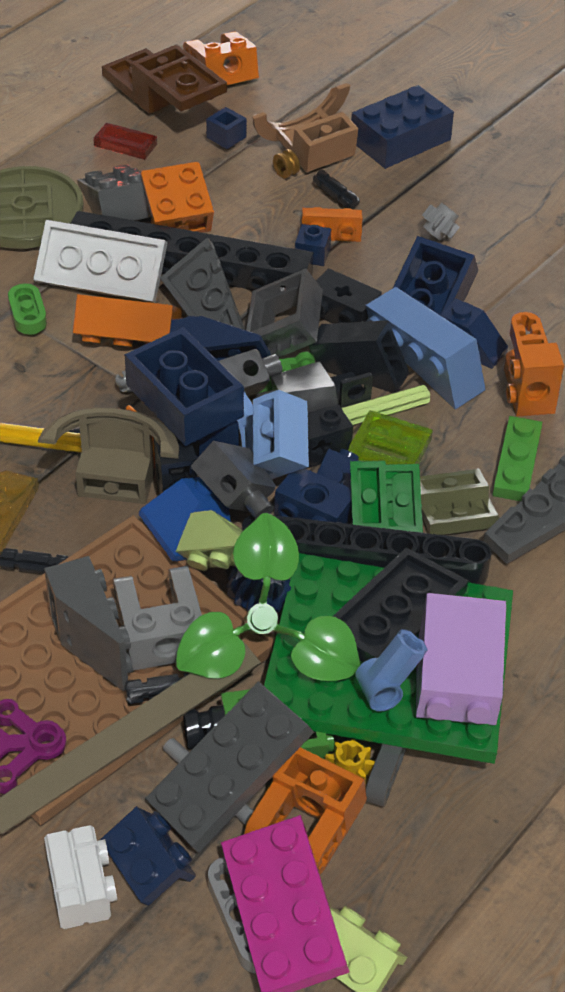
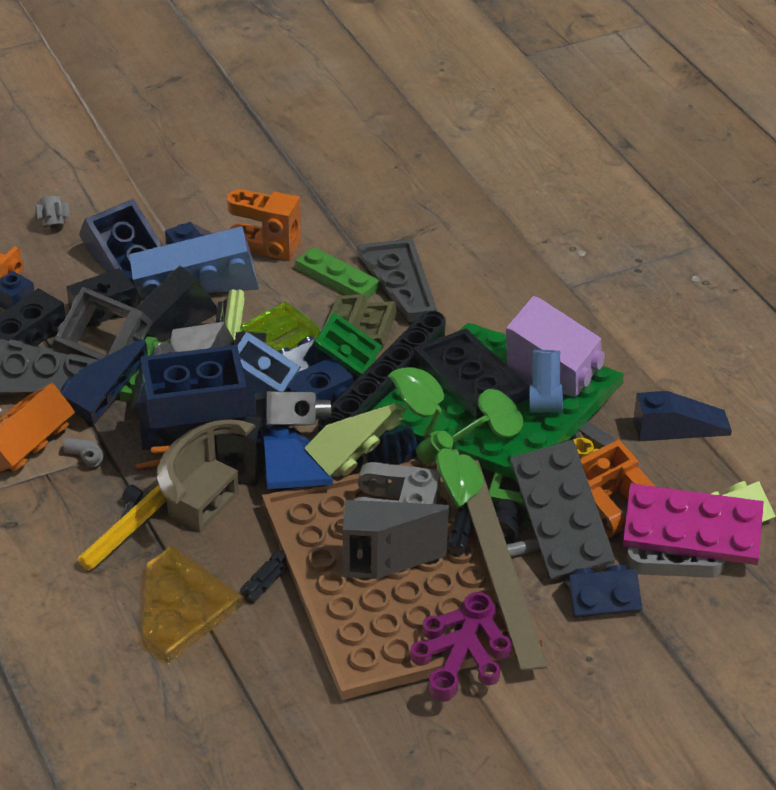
camera: 65 degrees left, 5 degrees down
white brick [44,825,117,929] -> none
none -> dark blue slope [633,391,732,442]

